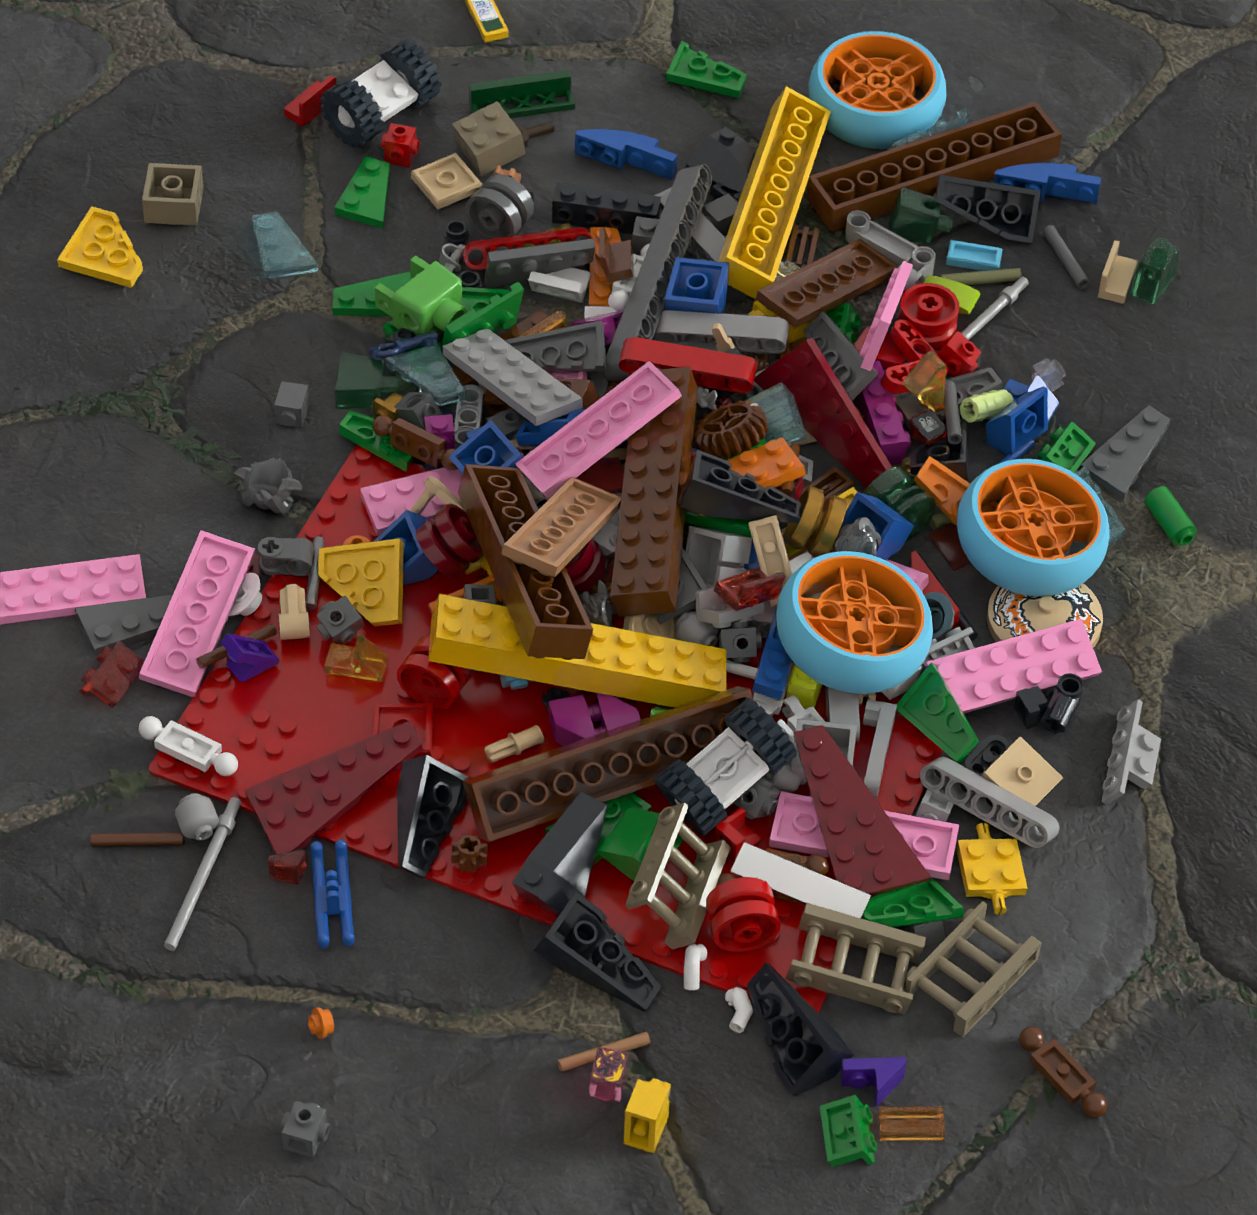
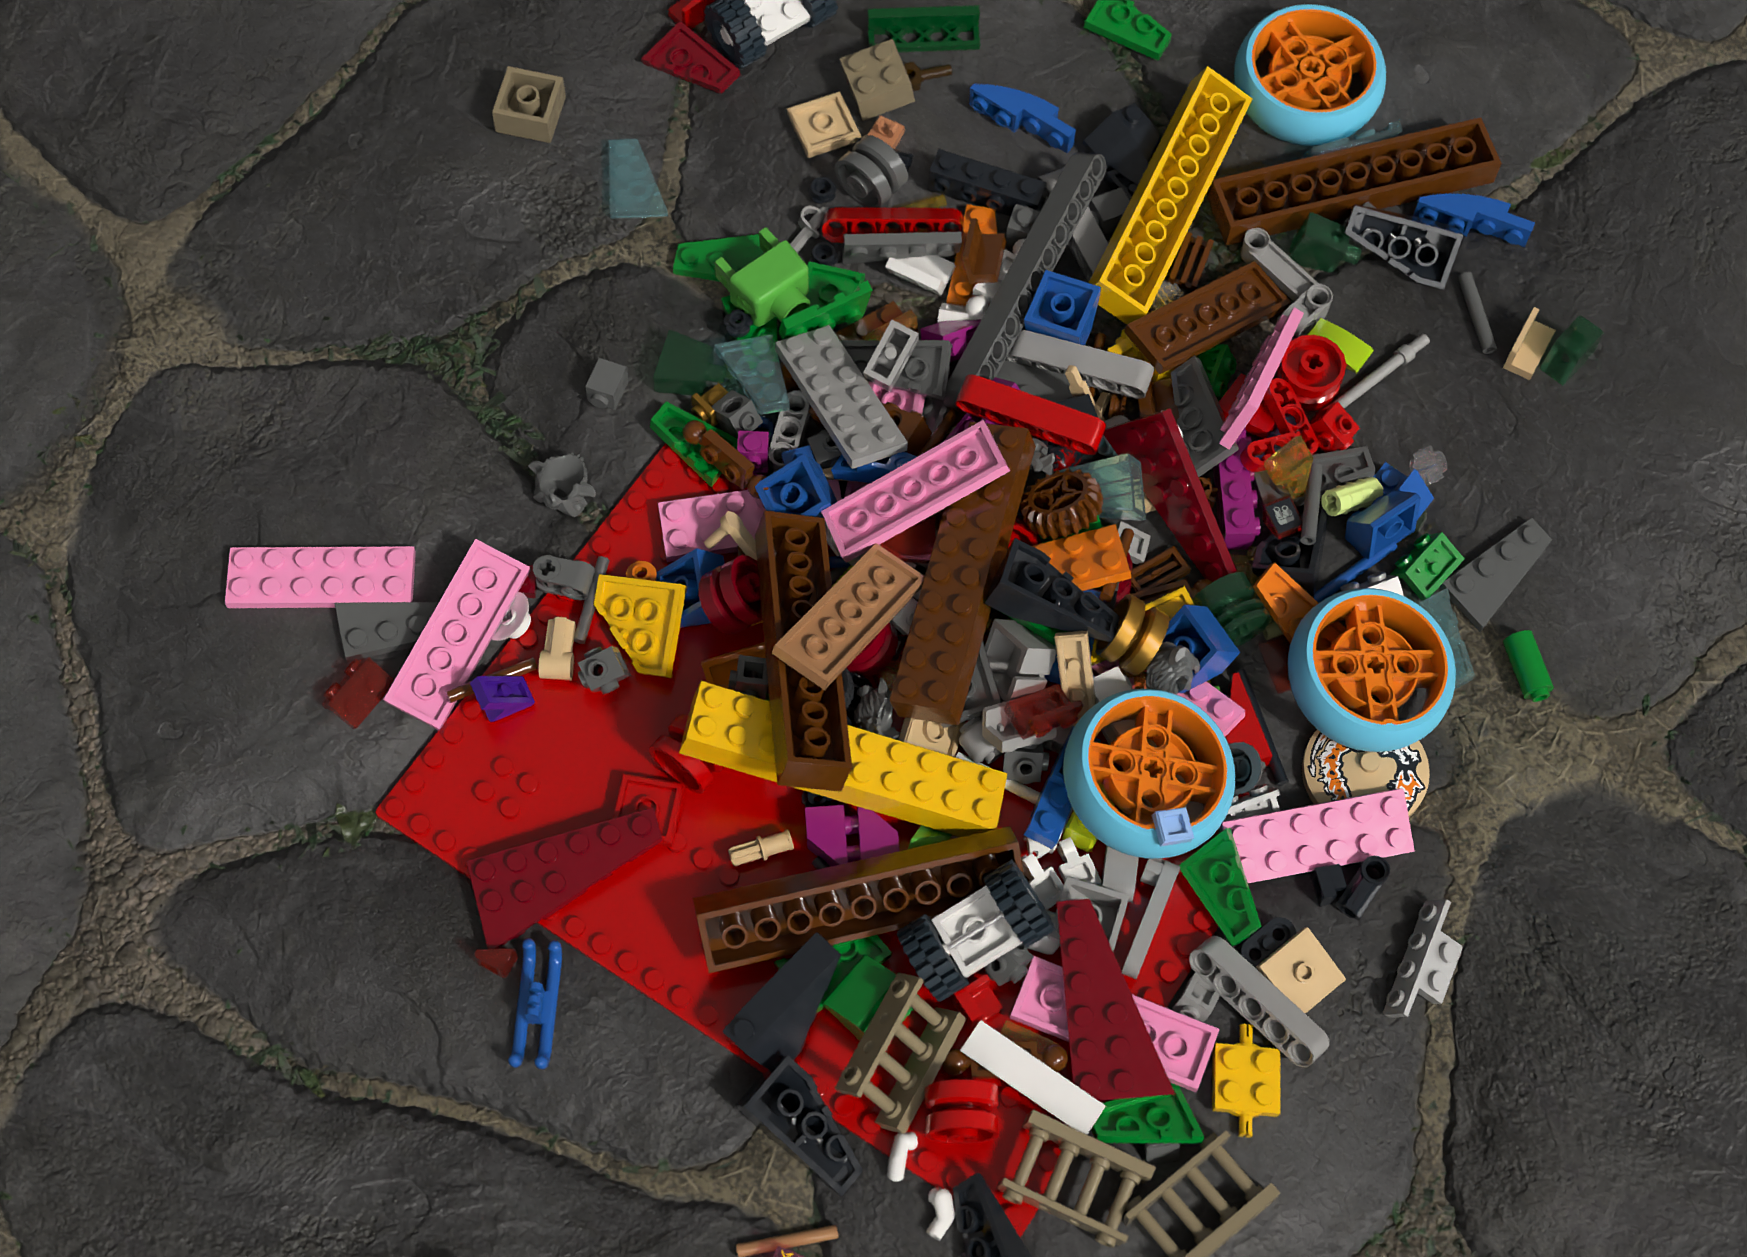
camera: 10 degrees right, 15 degrees up
yellow plate [57,206,143,288] -> none
reddish brown bar [91,832,183,846] -> none
white plate [139,716,238,776] -> none
light grey bar [164,797,241,951] -> none
light grey head [175,794,219,840] -> none
orange plate [308,1007,334,1039] -> none
clear yellow slope [324,634,388,682] -> none
green wing [334,156,390,229] -> none
dark blue piece [369,331,438,360] -> none
red brick [381,123,420,168] -> none
black wedge [397,755,469,879] -> none
reddish brown gear [451,834,488,873] -> none
olive piece [940,268,1021,286] -> none
medium azure tile [946,240,1003,271] -> none
none -> dark red wing [641,21,741,94]
none -> light grey brick [863,320,919,392]
none -> light blue tile [1152,807,1194,847]

